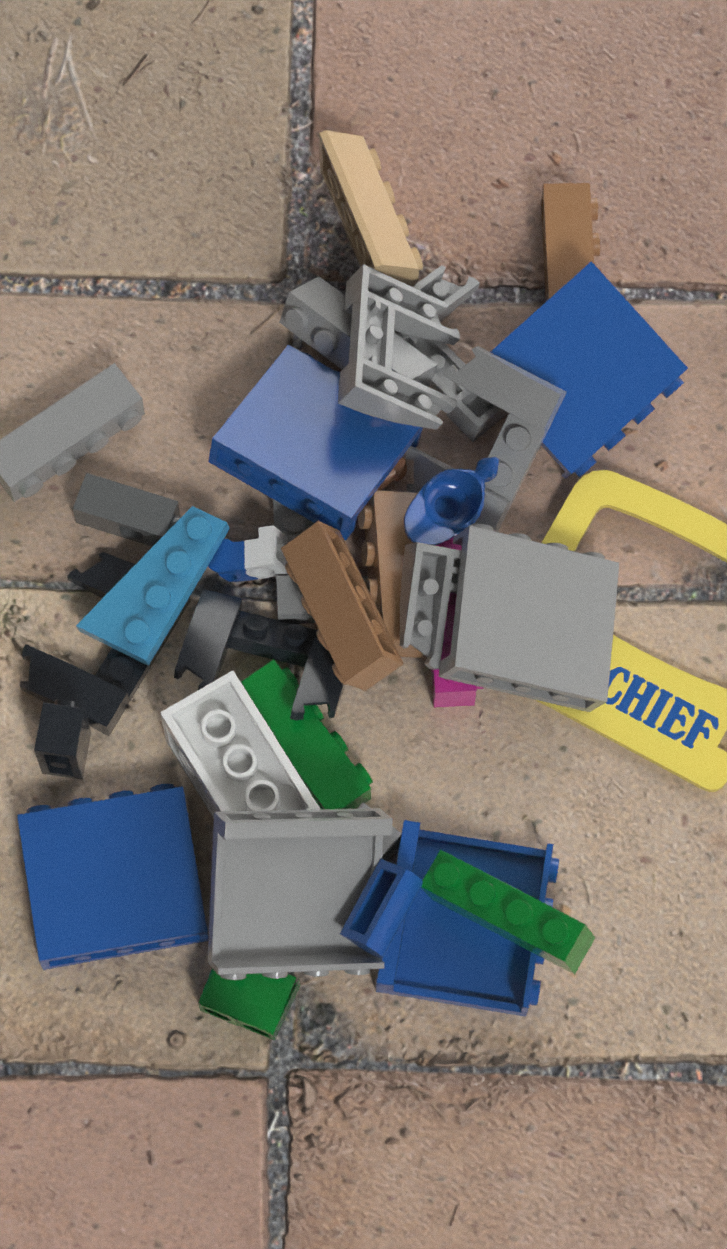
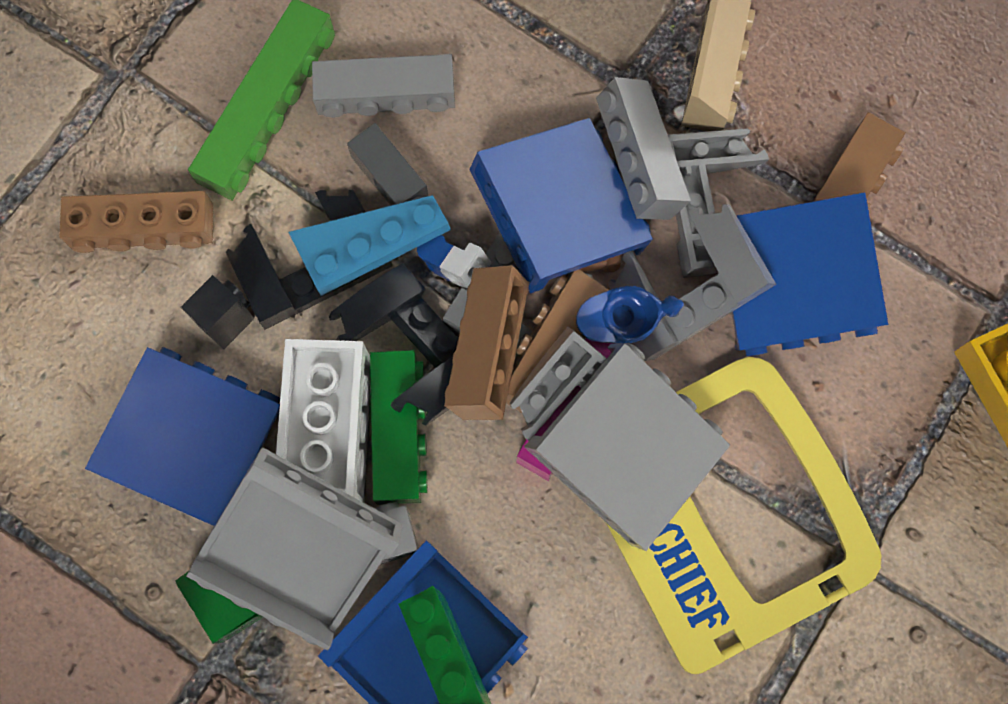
camera: 35 degrees right, 5 degrees up
light grey wedge [338,264,460,430] -> none
blue brick [340,859,423,958] -> none

